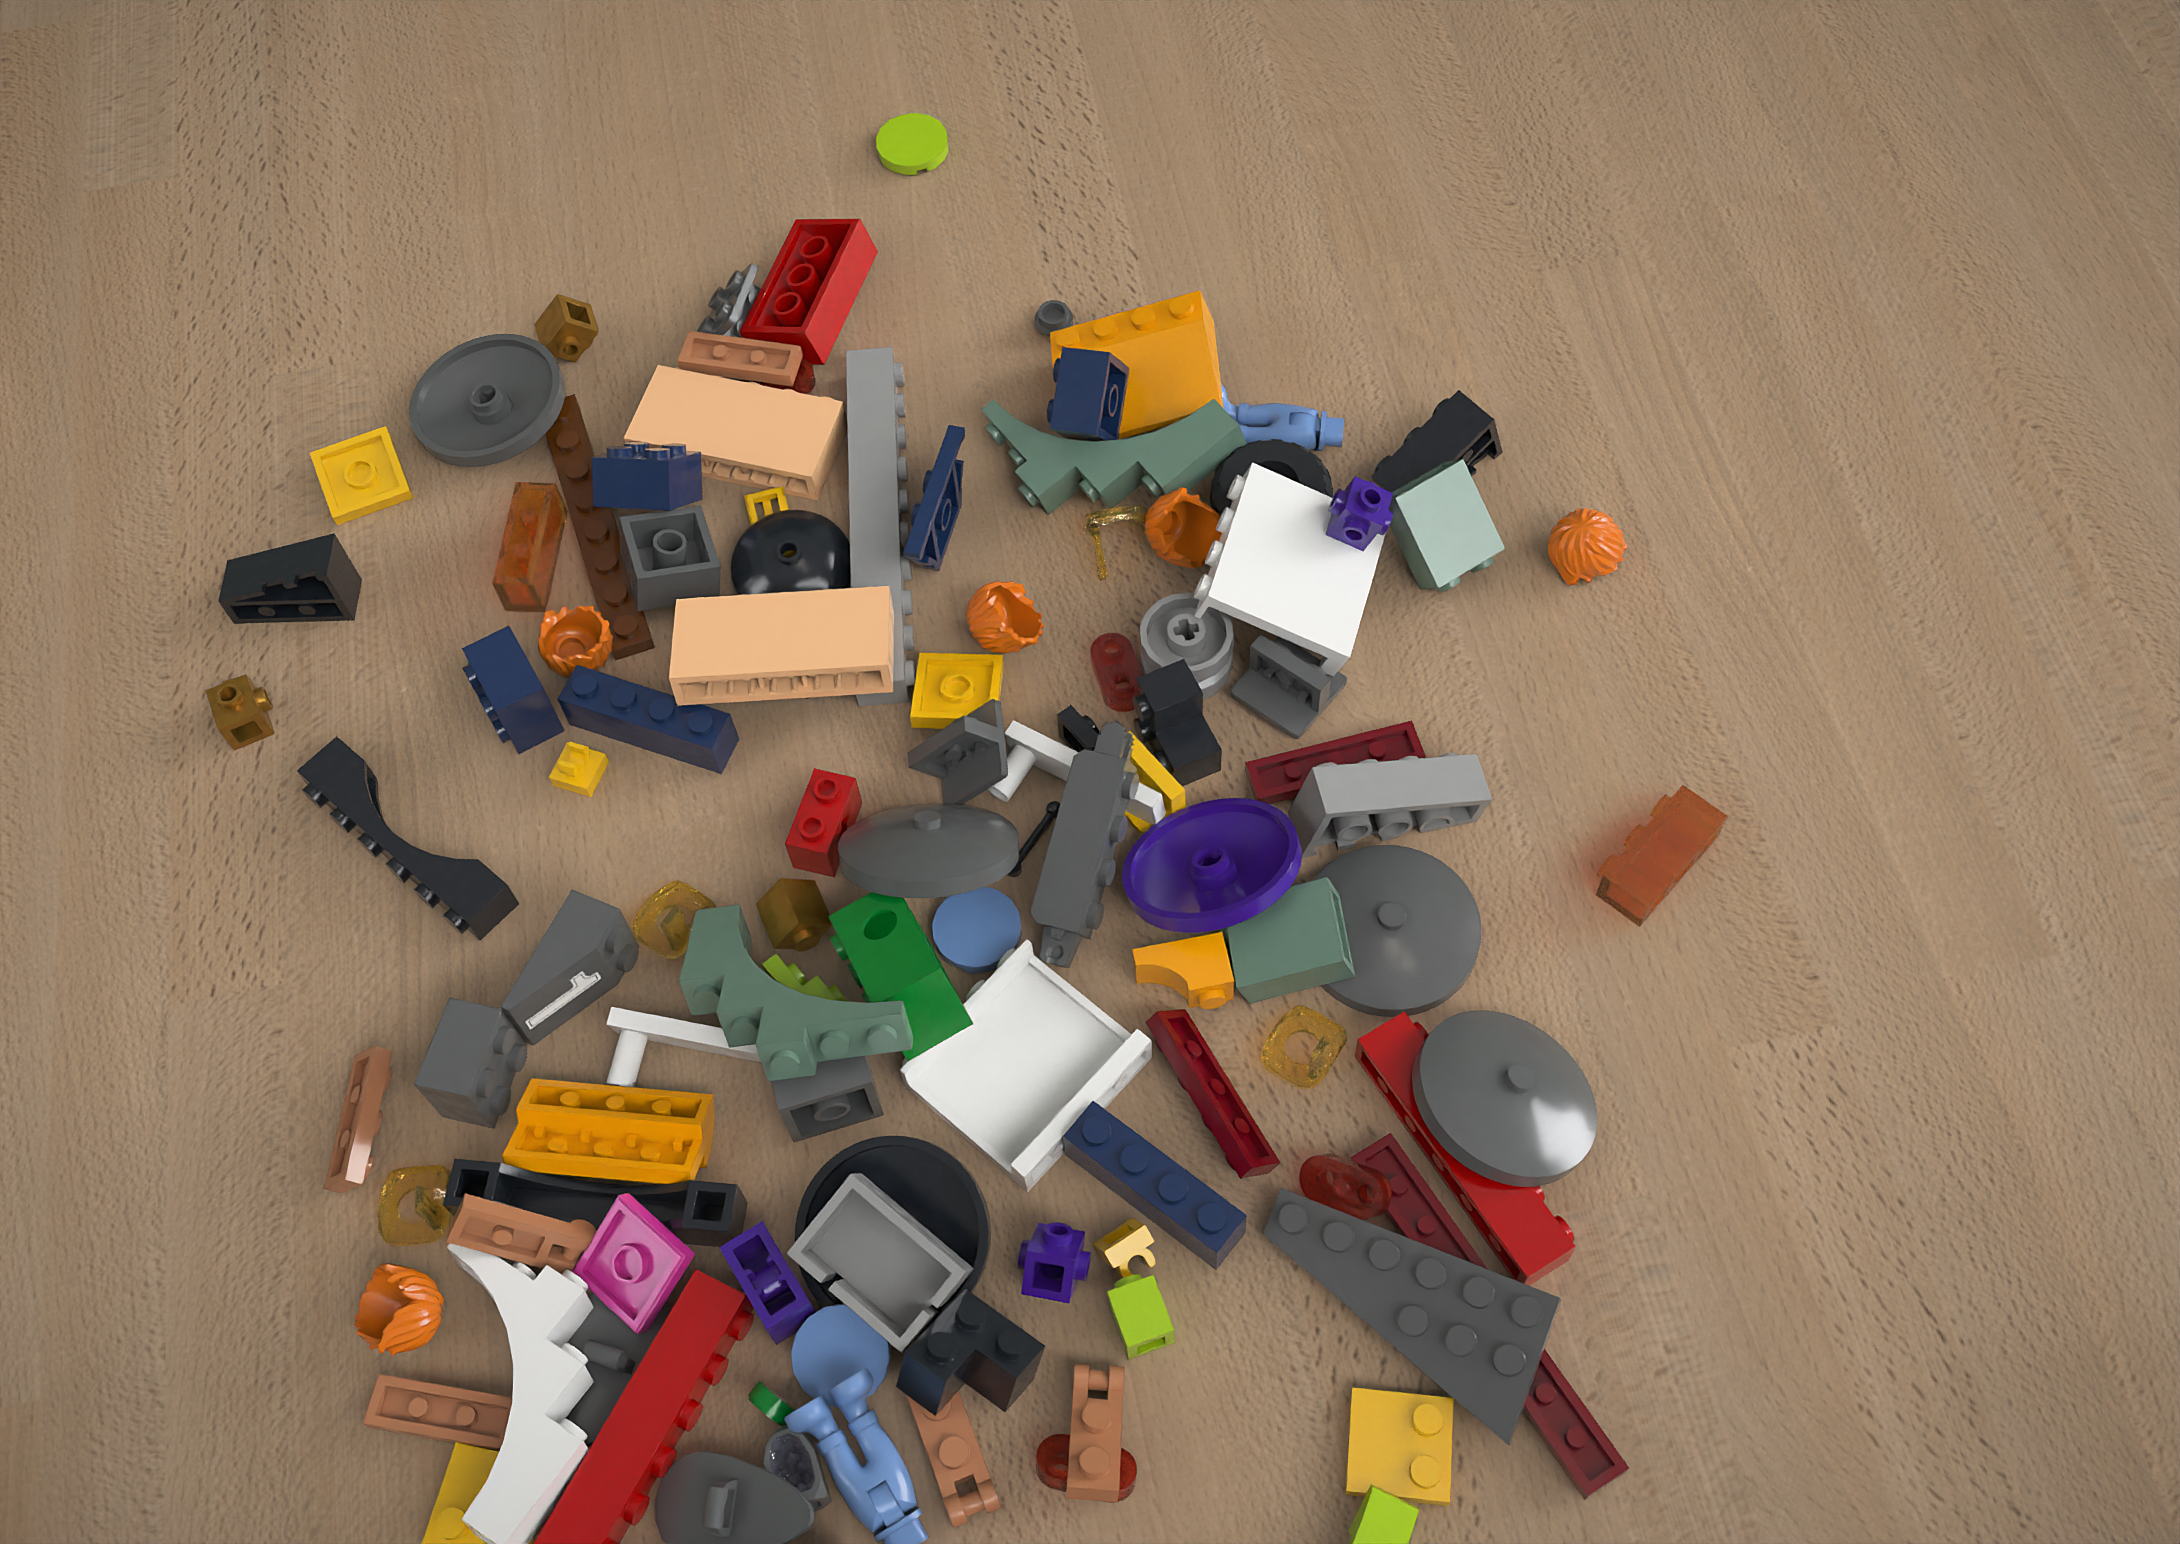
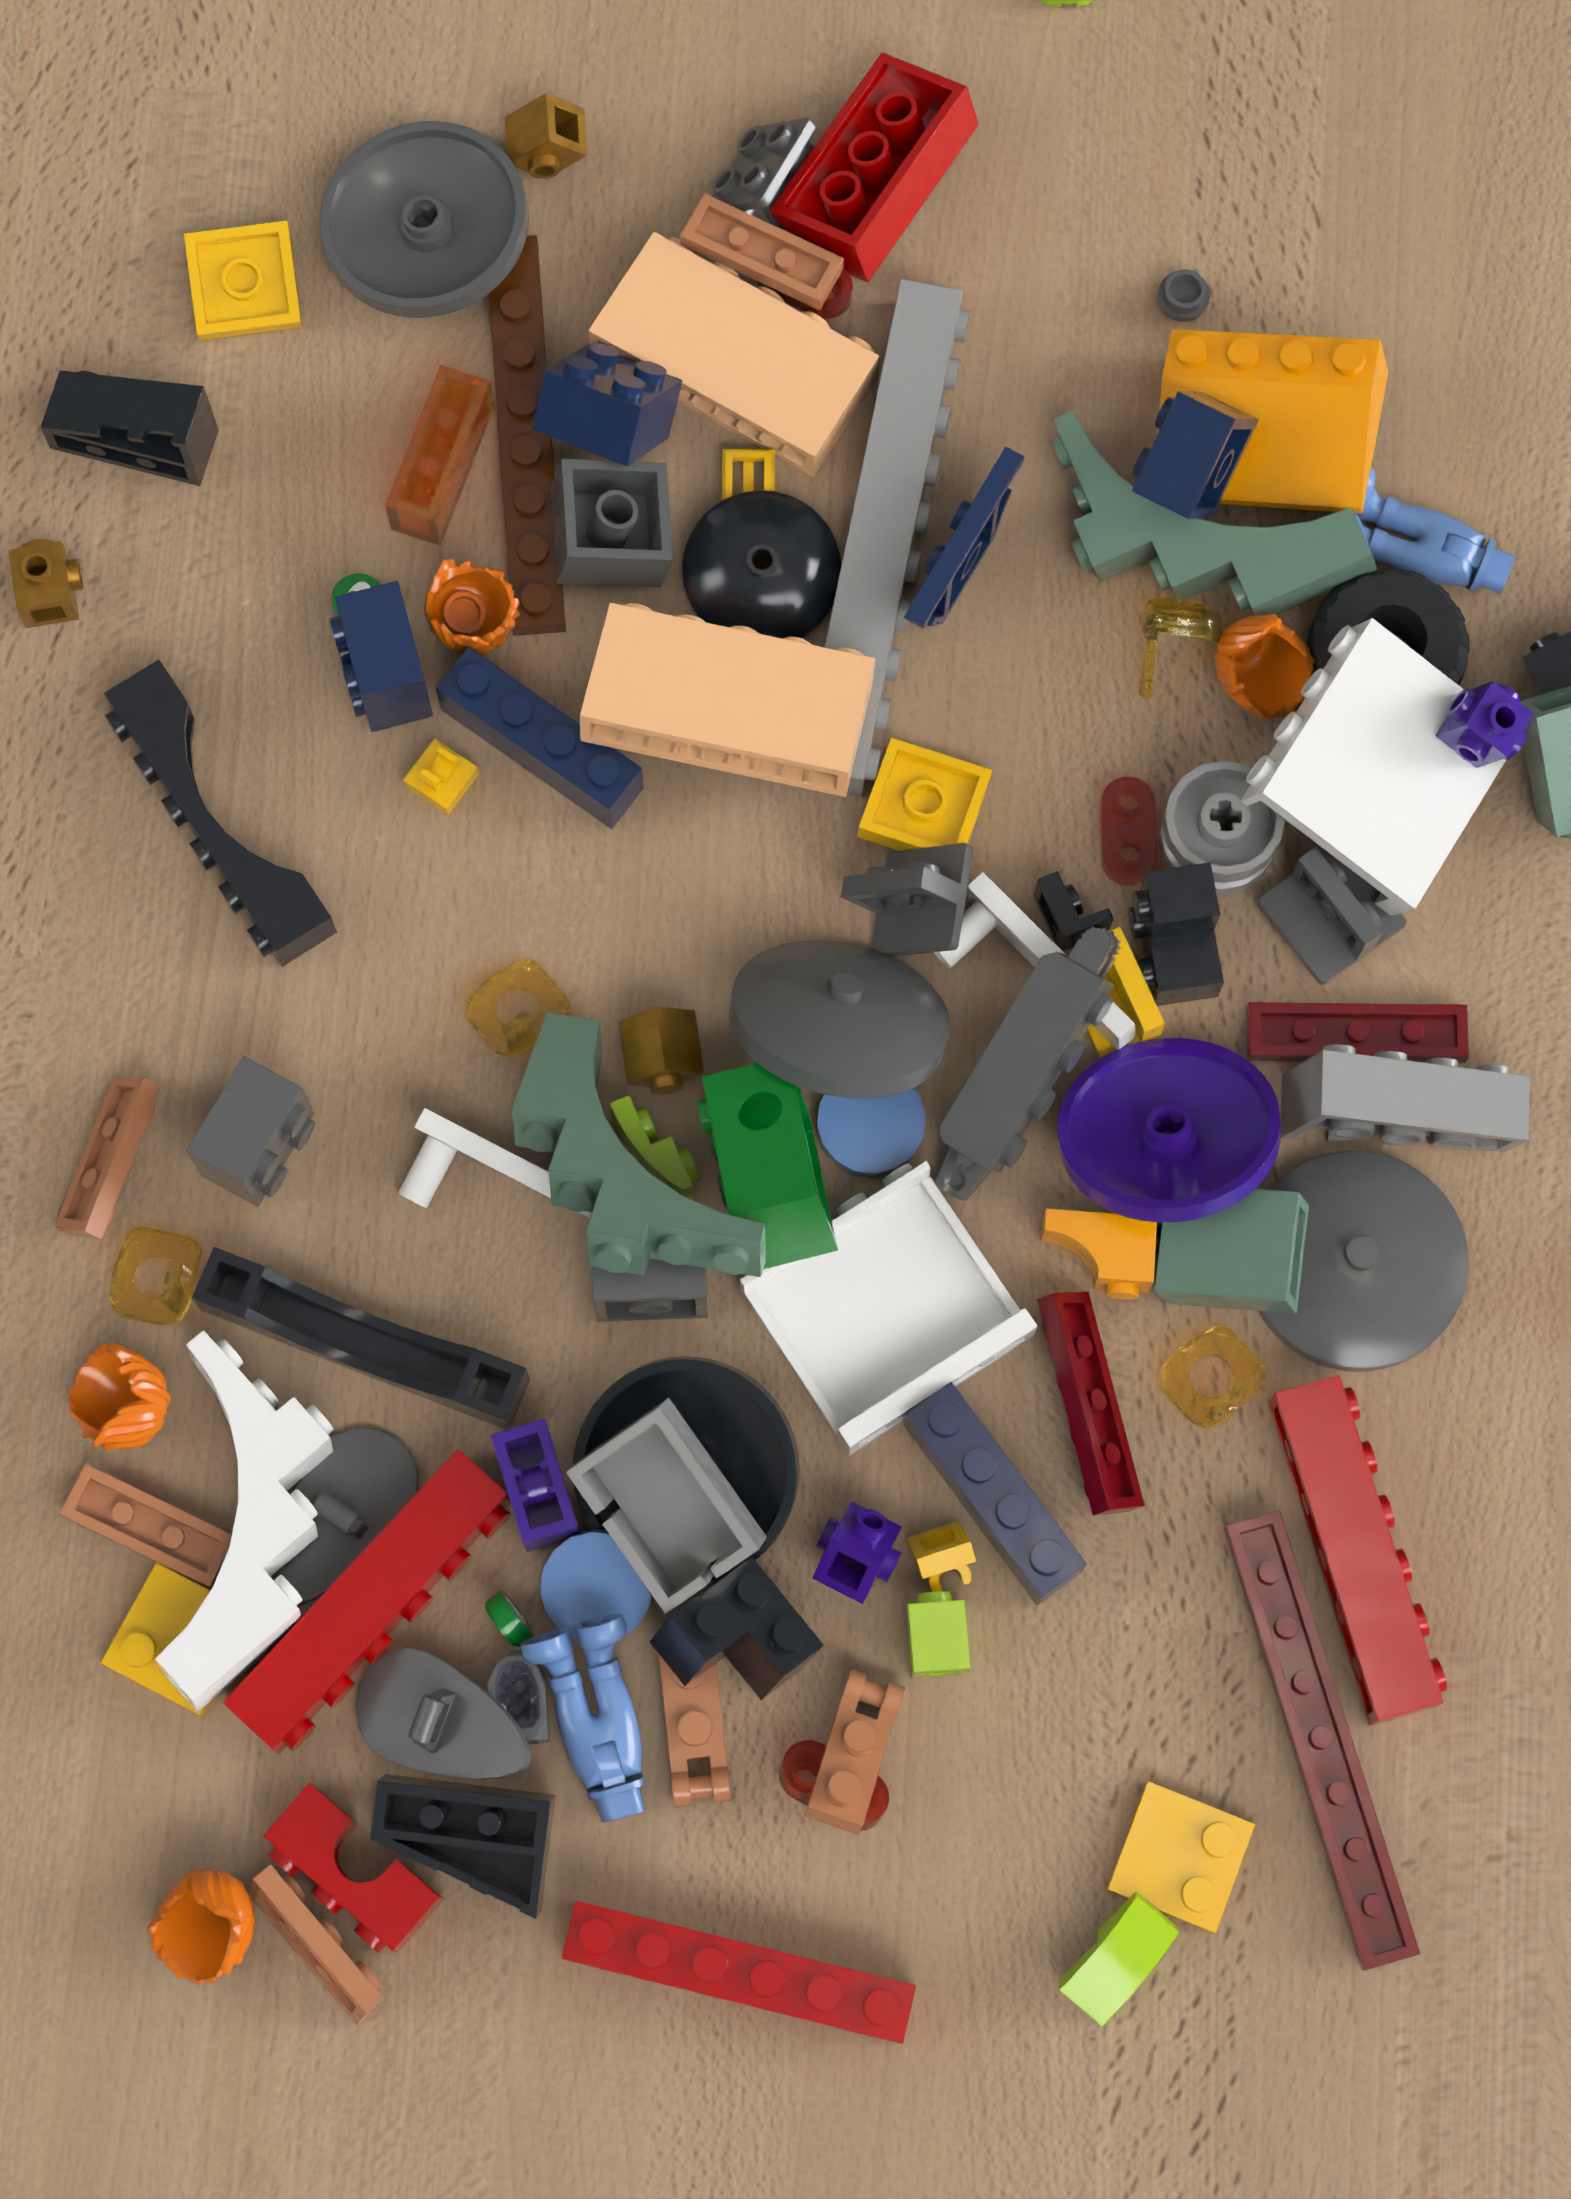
camera: 10 degrees right, 15 degrees up
nougat plate [446,1193,596,1274] -> none
dark grey slope [501,890,640,1046] -> none
light orange brick [502,1078,715,1184] -> none
dark pink tile [572,1193,695,1335] -> none
red brick [785,768,863,878] -> none
orange hair [966,581,1044,654] -> none
black hinge [1007,801,1060,877] -> none
dark grey wing [1263,1188,1562,1446] -> none
clear red plate [1299,1153,1392,1220] -> none
dark grey dish [1412,1010,1597,1187] -> none

